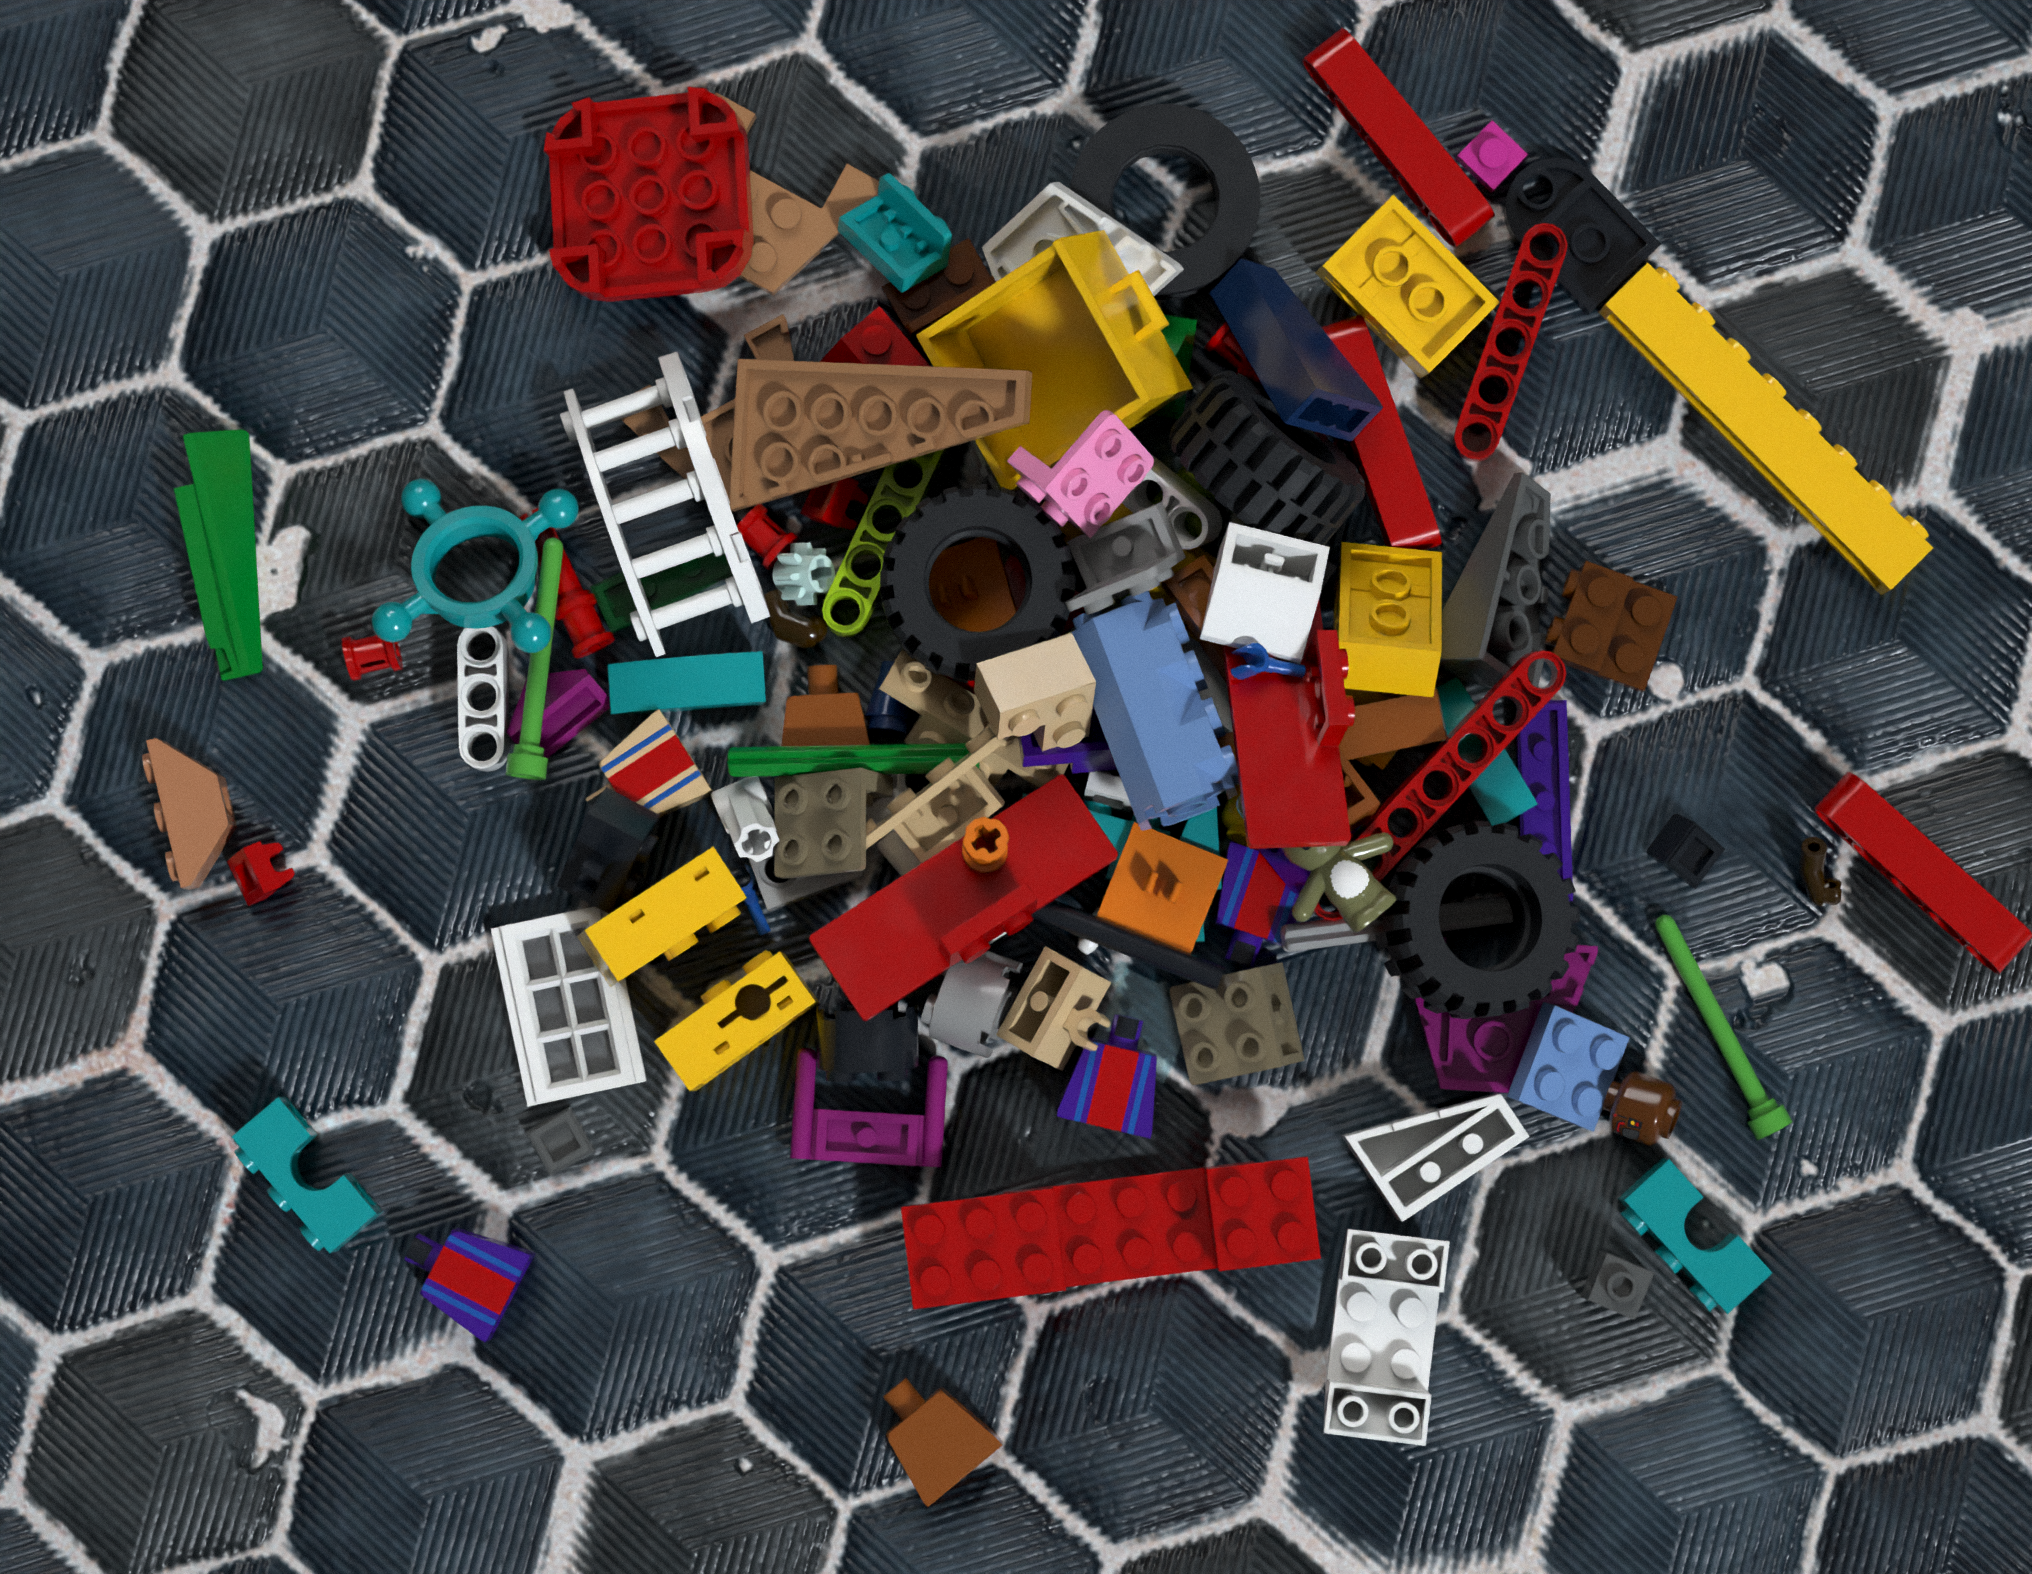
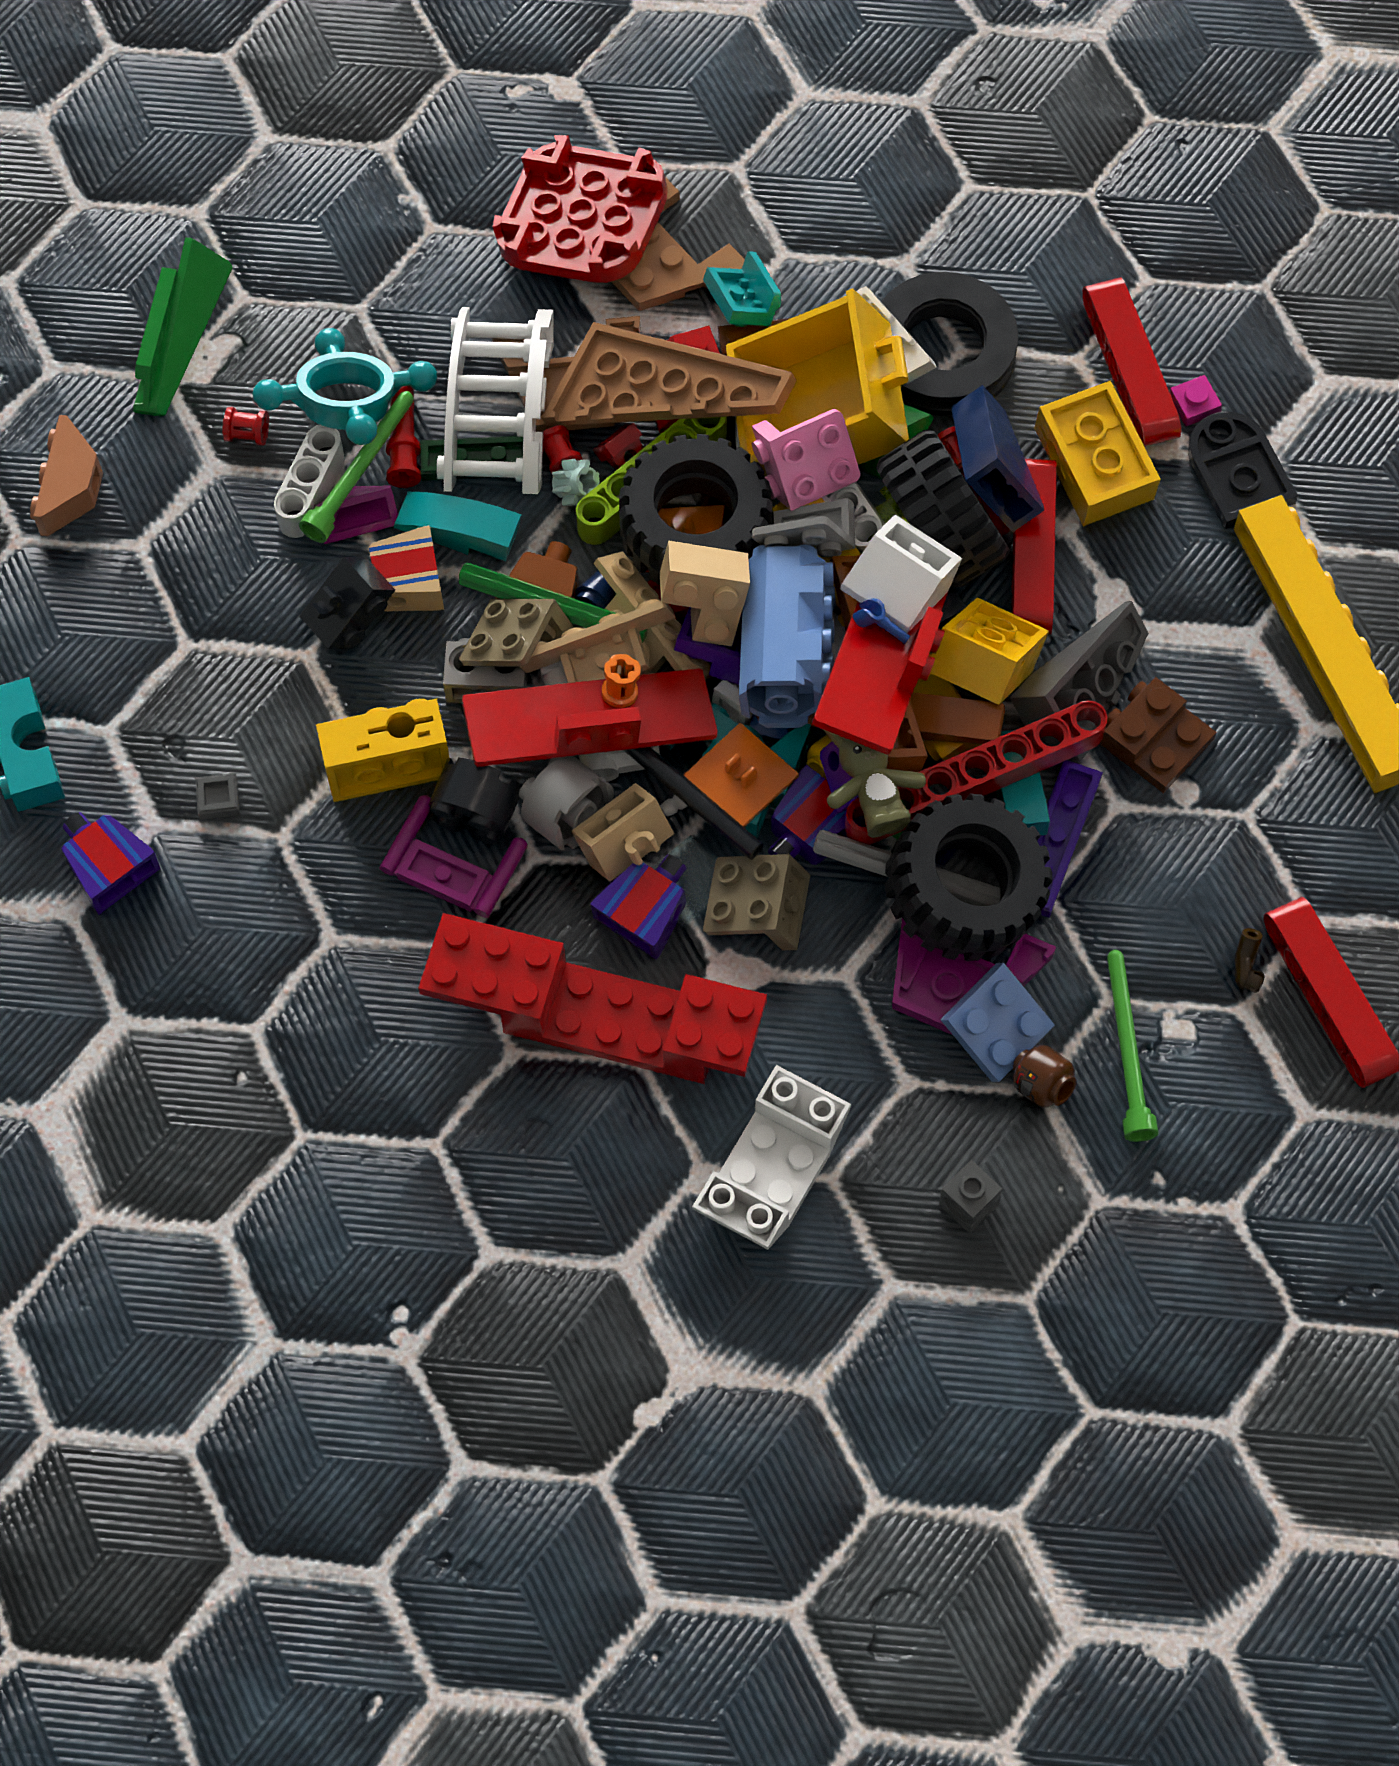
camera: 25 degrees right, 20 degrees down
red tile [227,841,295,906] -> none
white piece [491,906,647,1107] -> none
yellow piece [577,846,747,987] -> none
white piece [710,776,780,862] -> none
blue hand [741,864,771,936] -> none
dark brown arm [764,589,827,648] -> none
dark orange torso [883,1378,1003,1507] -> none
white wedge [1341,1093,1530,1222] -> none
red beam [1453,223,1568,462] -> none
teal arch [1617,1158,1772,1314] -> none
black slope [1647,814,1725,889] -> none

